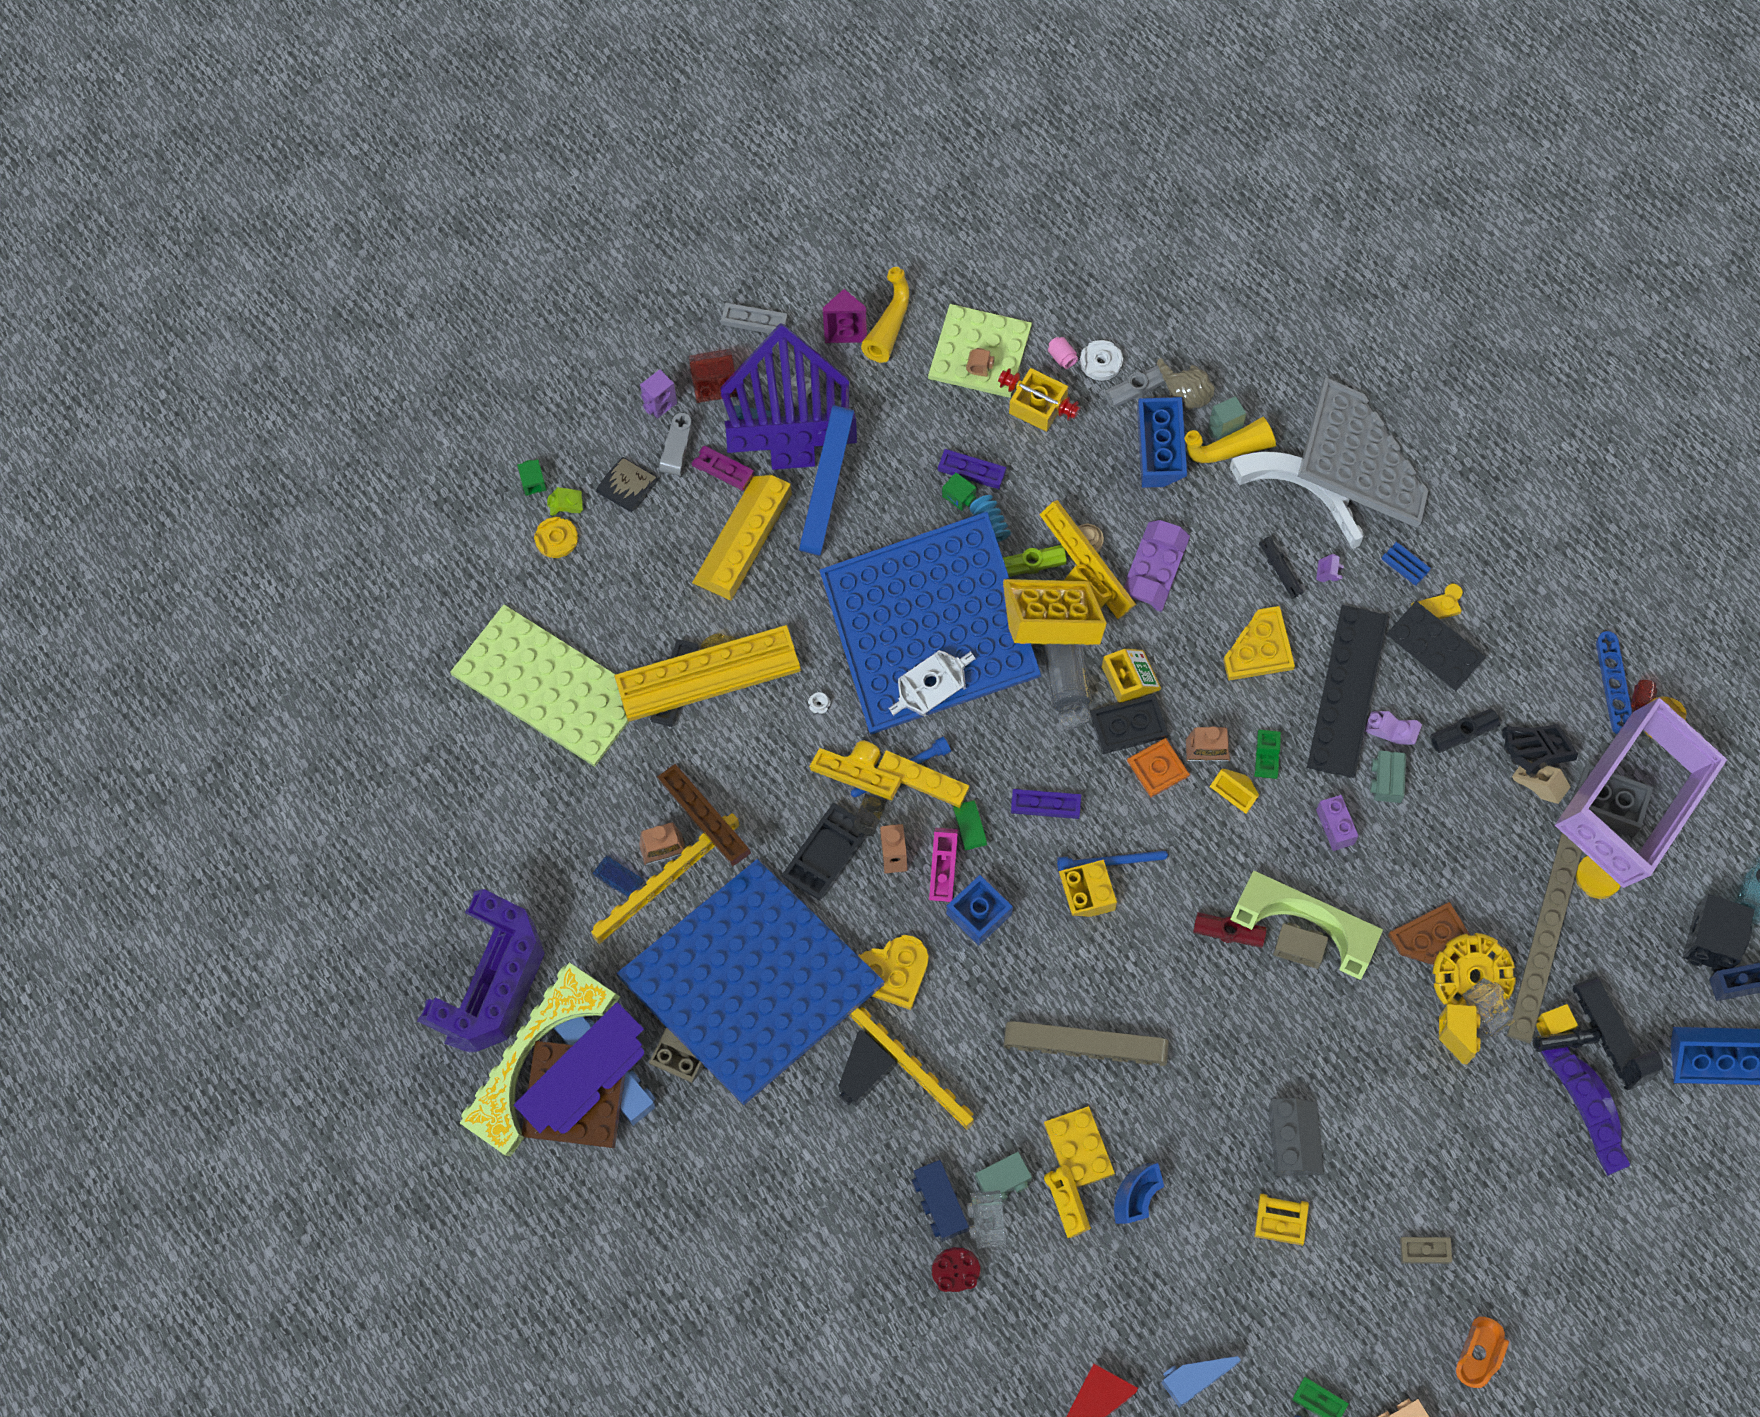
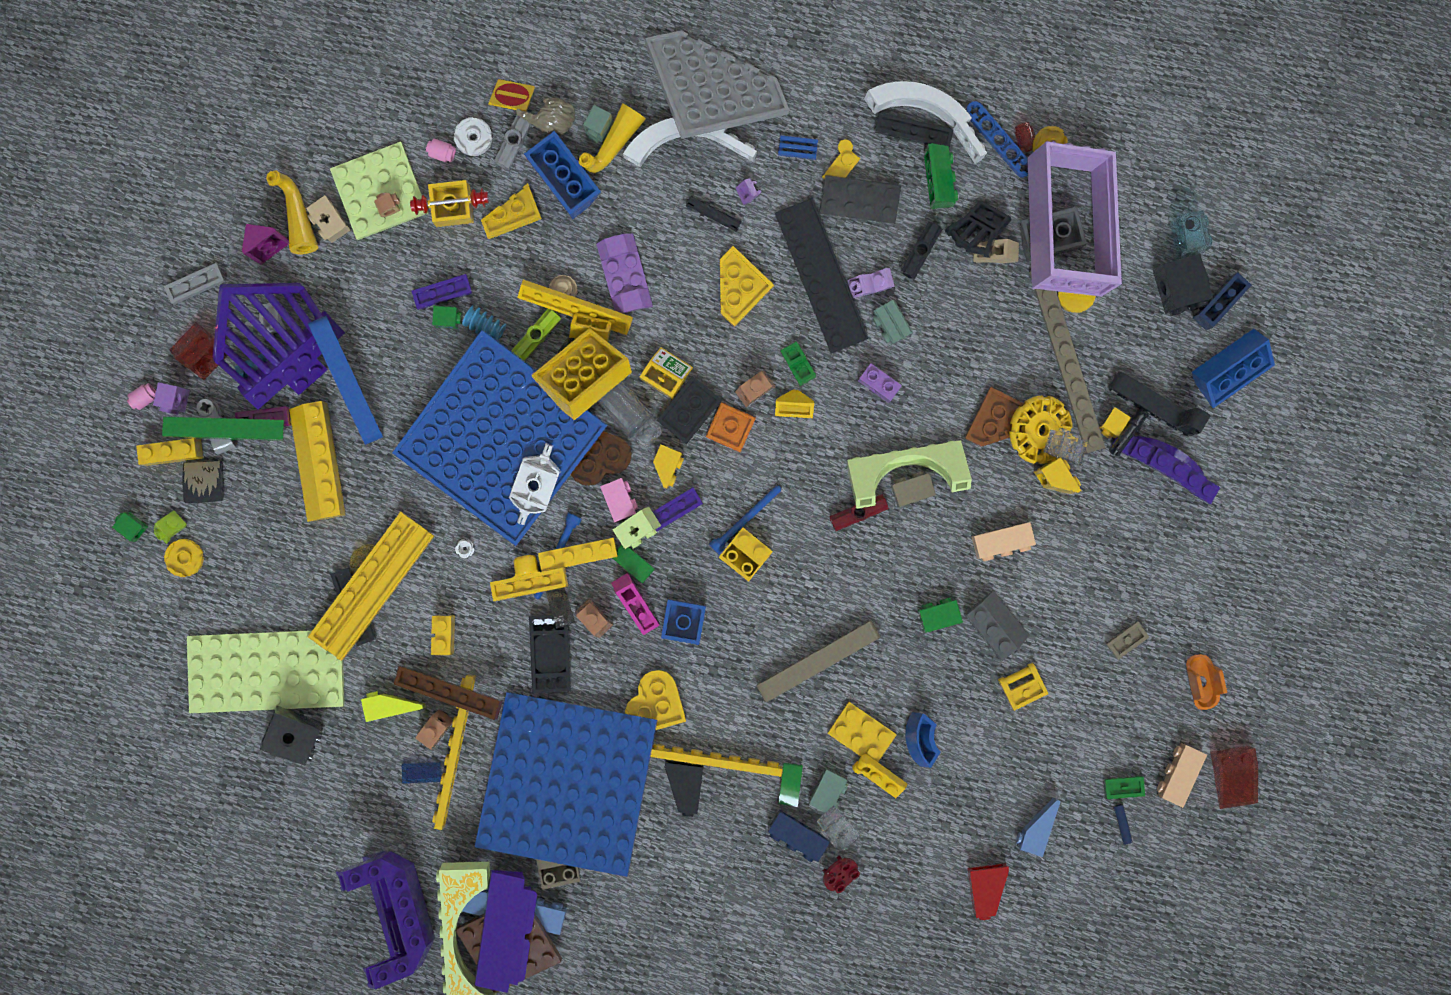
camera: 40 degrees left, 20 degrees up
none -> bright pink brick [127,383,156,410]
none -> yellow brick [136,438,203,466]
none -> green slope [162,417,284,441]
none -> black brick [260,706,323,766]
none -> tan brick [306,195,350,243]
none -> neon yellow slope [361,691,426,722]
none -> yellow piece [431,615,455,655]
none -> yellow wing [481,183,542,239]
none -> piece [488,79,535,112]
none -> reddish brown plate [571,431,632,486]
none -> bright pink brick [600,478,639,523]
none -> yellowish green brick [613,507,661,549]
none -> yellow slope [653,444,684,489]
none -> green slope [778,763,803,806]
none -> white arch [864,81,987,164]
none -> black plate [875,113,954,148]
none -> green brick [917,597,963,633]
none -> green slope [924,143,958,209]
none -> light nougat brick [972,522,1036,562]

